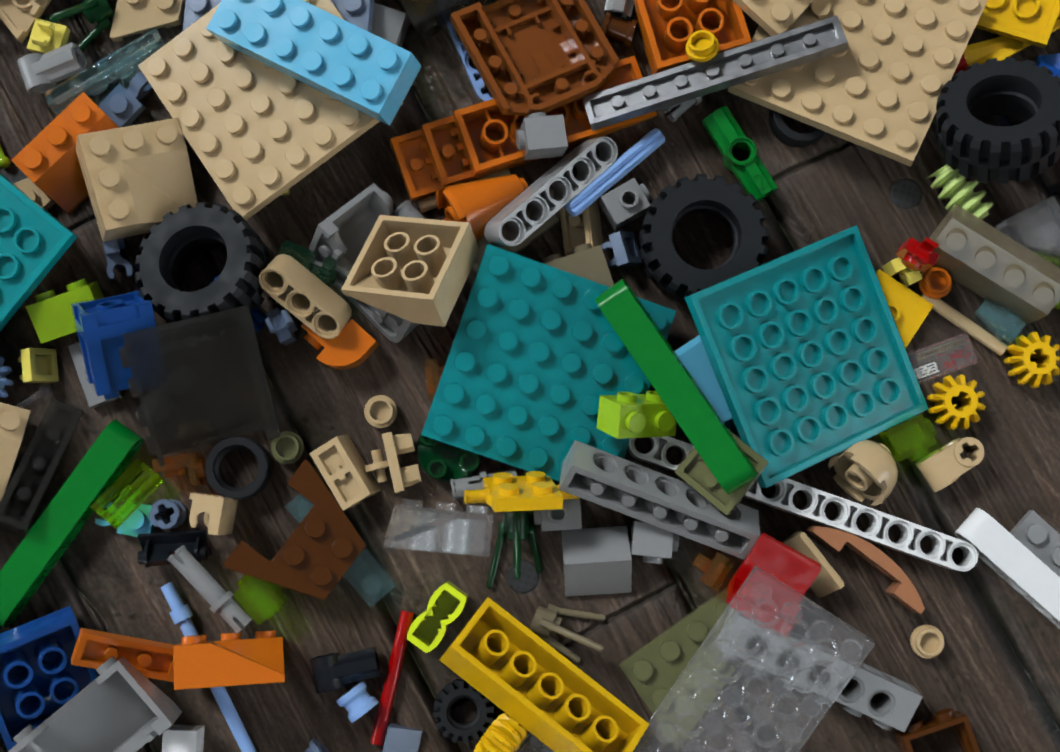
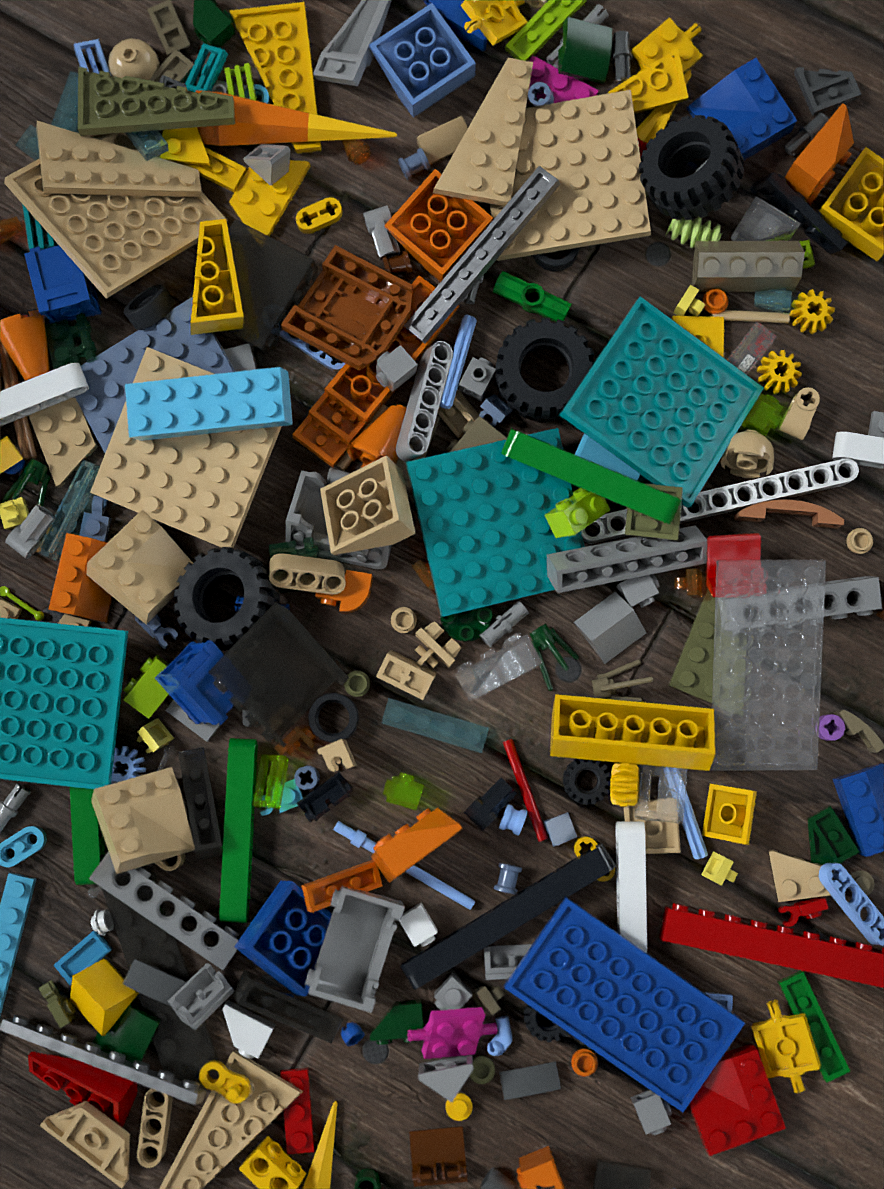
camera: 25 degrees left, 0 degrees up
light grey pin [167,545,253,634] -> none
reddish brown wing [223,459,366,600] -> none
sand blue plate [264,307,299,346] -> none
neon yellow brick [407,581,468,653] -> none
yellow plate [464,471,580,512] -> none
light grey brick [534,499,582,532] -> none
yellow plate [686,30,719,62] -> none
tan slope [782,531,845,597] -> none
red plate [895,237,940,272] -> none

